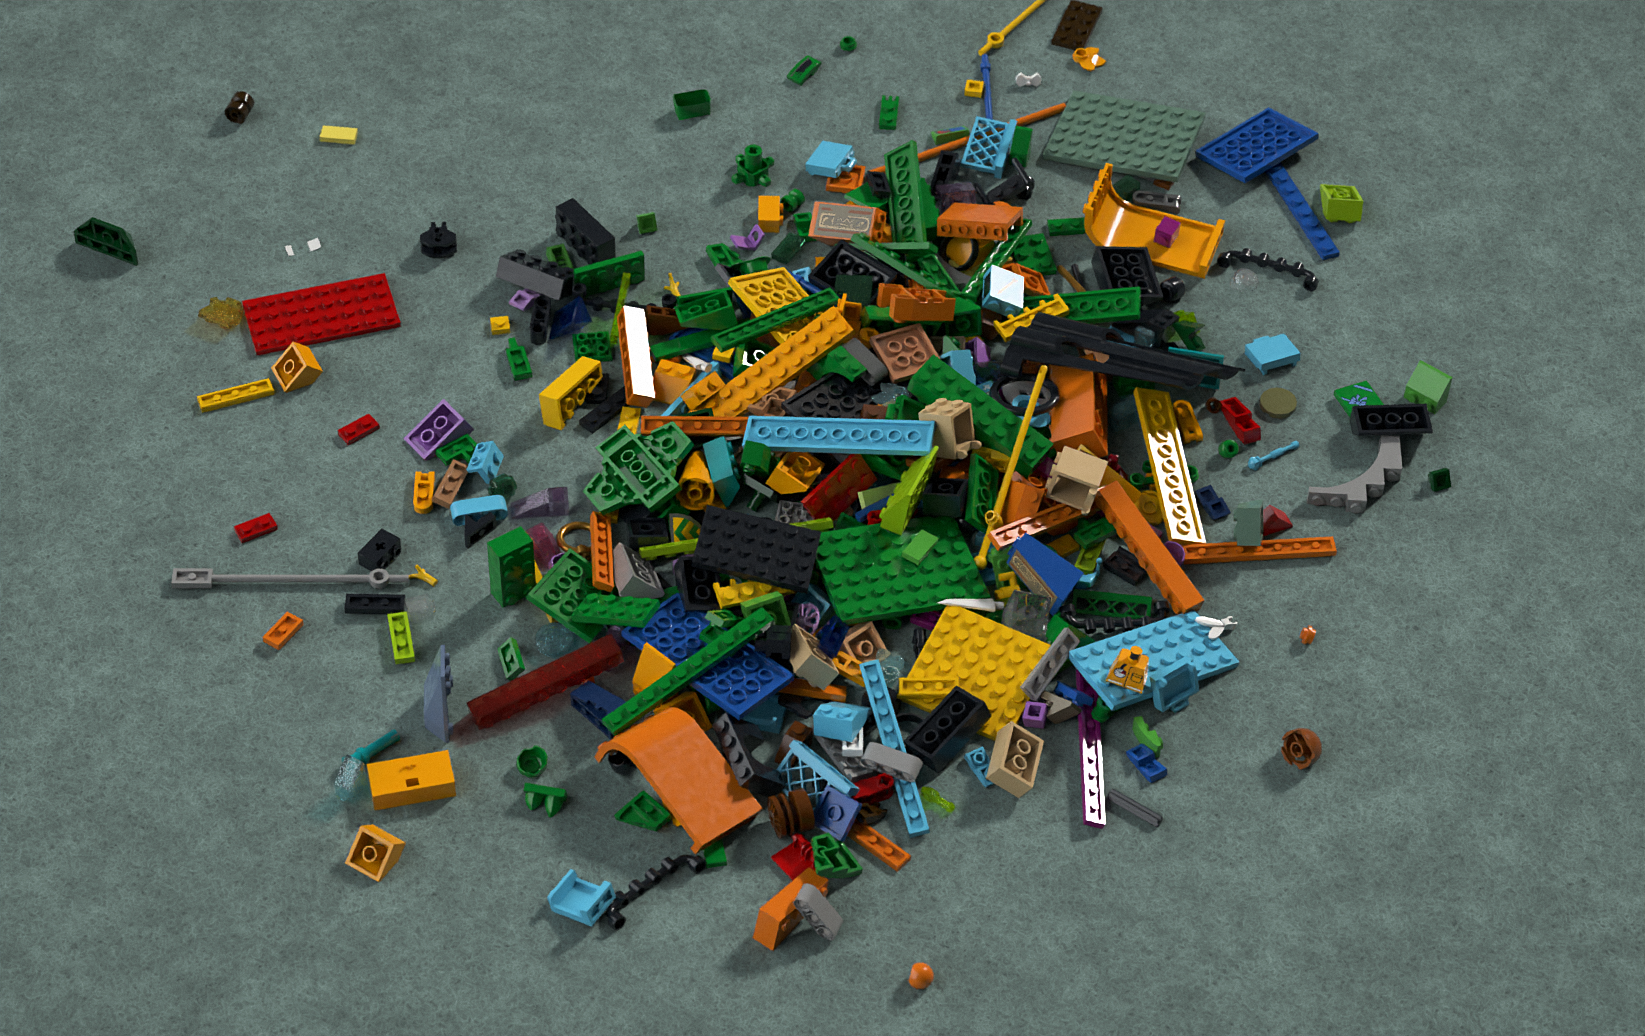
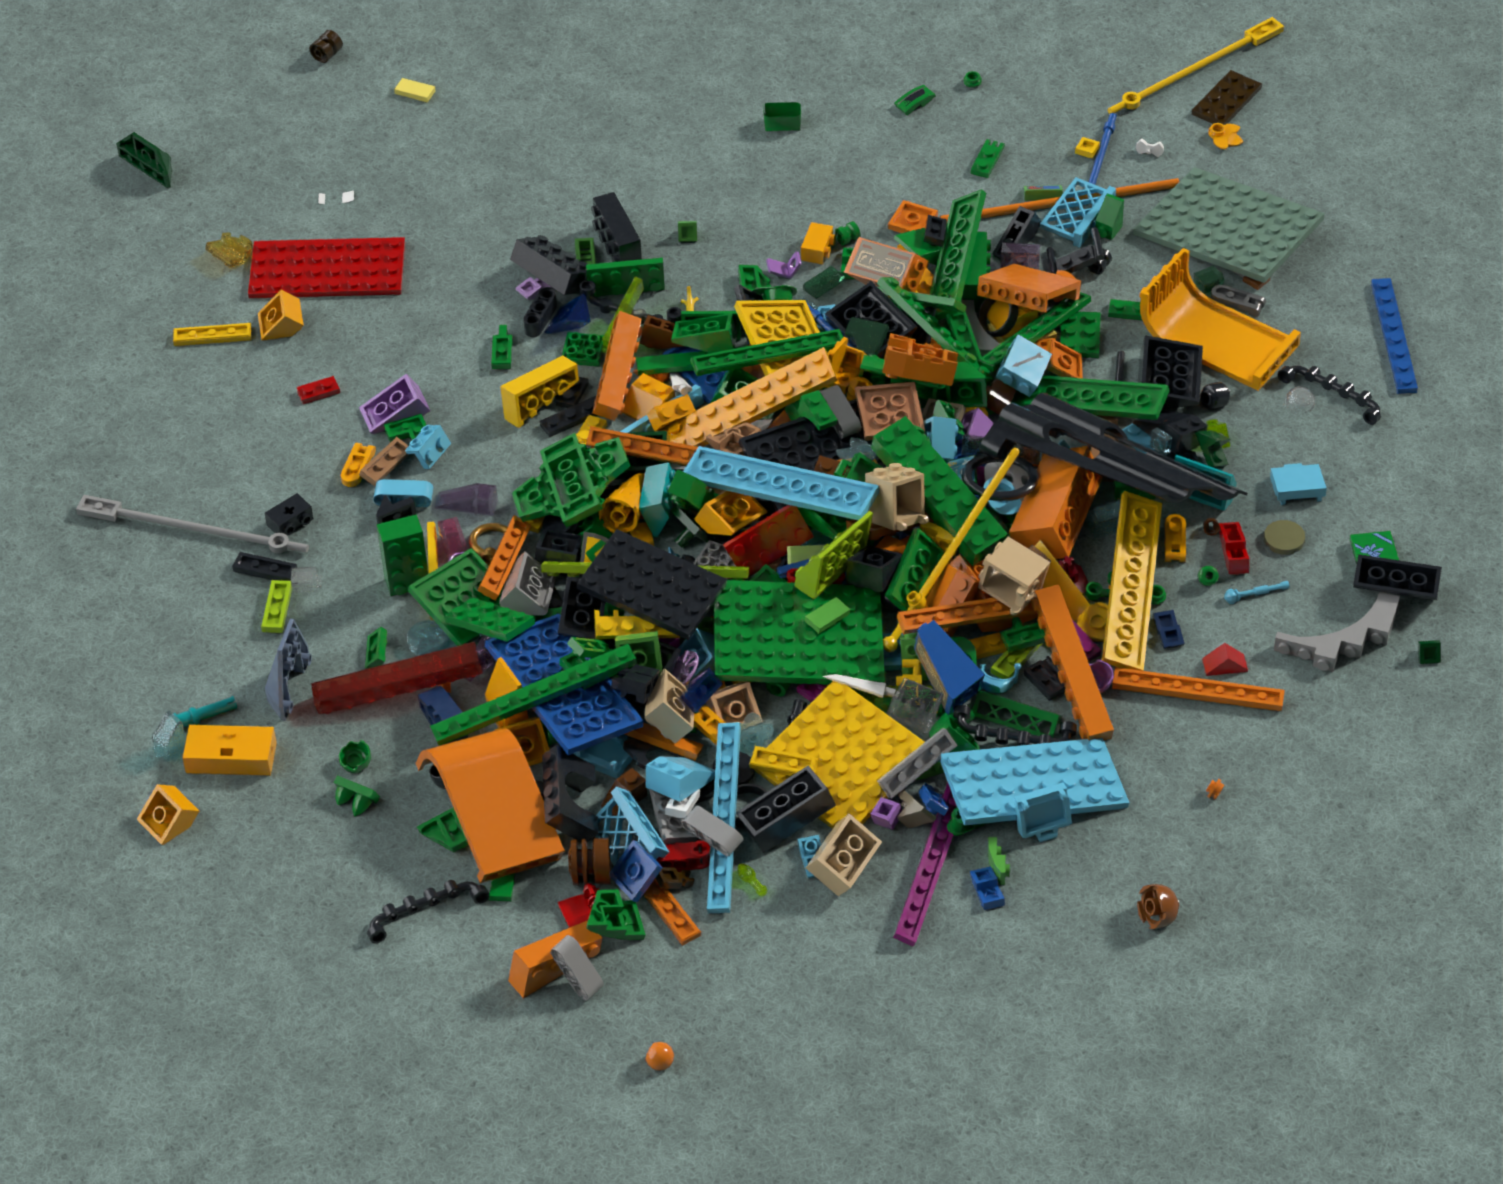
camera: 20 degrees right, 0 degrees up
red plate [234,513,278,543] -> none
orange plate [263,612,304,650] -> none
yellow bar [409,564,438,587] -> none
black hinge [420,222,457,258] -> none
clear green head [487,473,517,500] -> none
yellow plate [490,316,510,335] -> none
medium azure panel [547,869,616,926] -> none
yellow plate [712,347,736,363] -> none
green piece [732,144,775,187] -> none
medium azure piece [805,141,857,178] -> none
yellow hinge [993,294,1070,342] -> none
pearl gold bar [1057,265,1086,292] -> none
light orange torso [1106,646,1149,694] -> none
black axle [1107,789,1163,827] -> none
magenta brick [1154,216,1181,248] -> none
blue plate [1195,107,1318,183] -> none
white piece [1195,616,1238,640] -> none
sand green slope [1233,499,1263,546] -> none
lime slope [1320,184,1364,223] -> none
bright green slope [1404,360,1452,414] -> none

